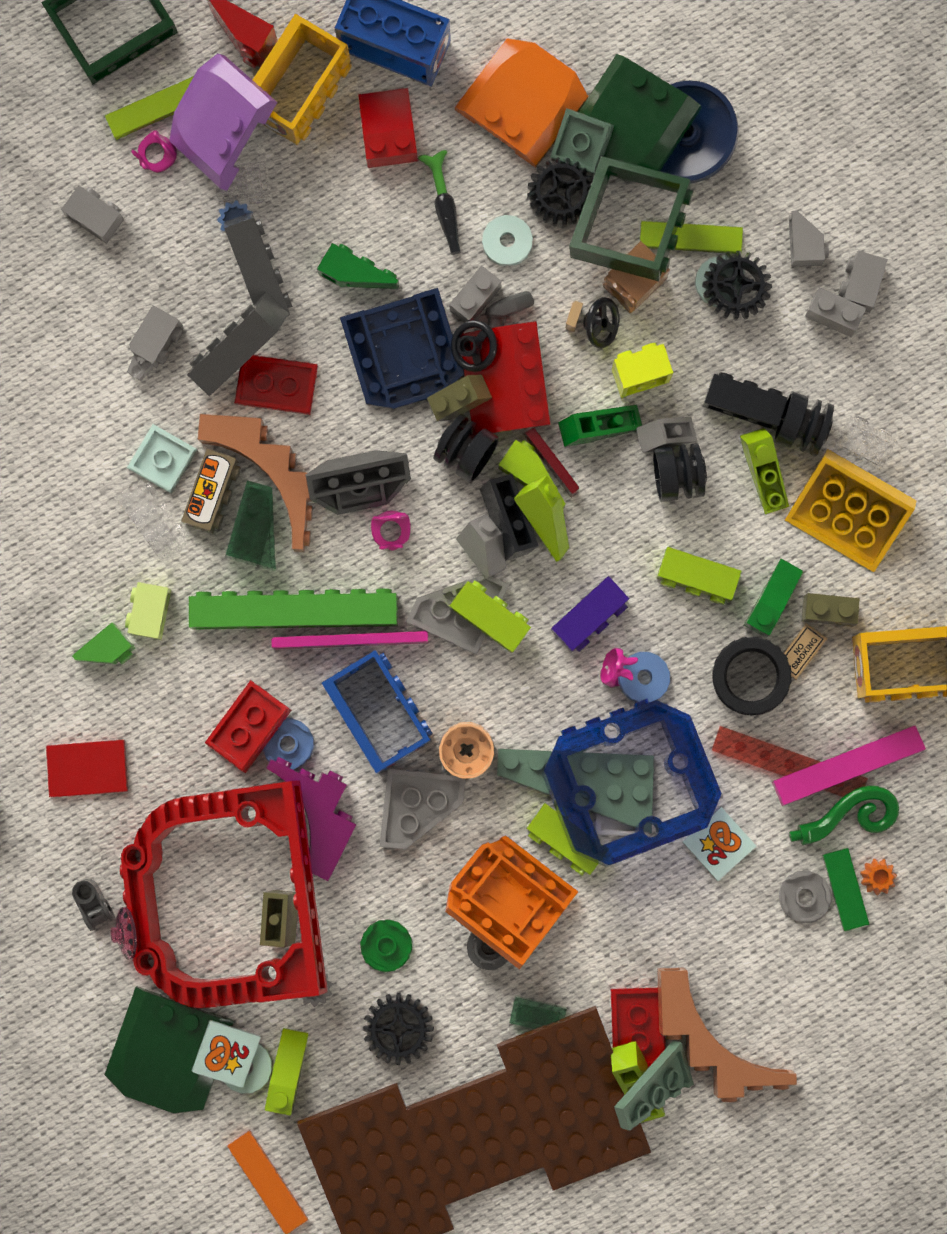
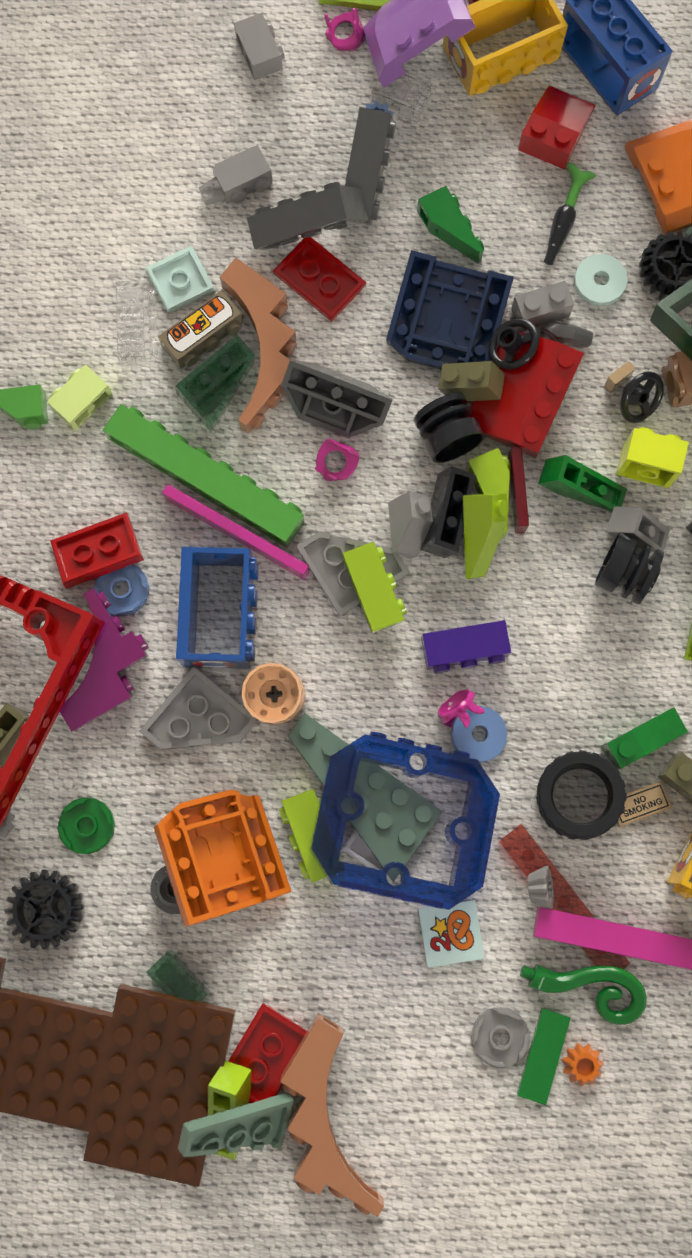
camera: 30 degrees right, 5 degrees down
lime brick [656,546,741,605] -> none
none -> light grey piece [527,866,554,909]

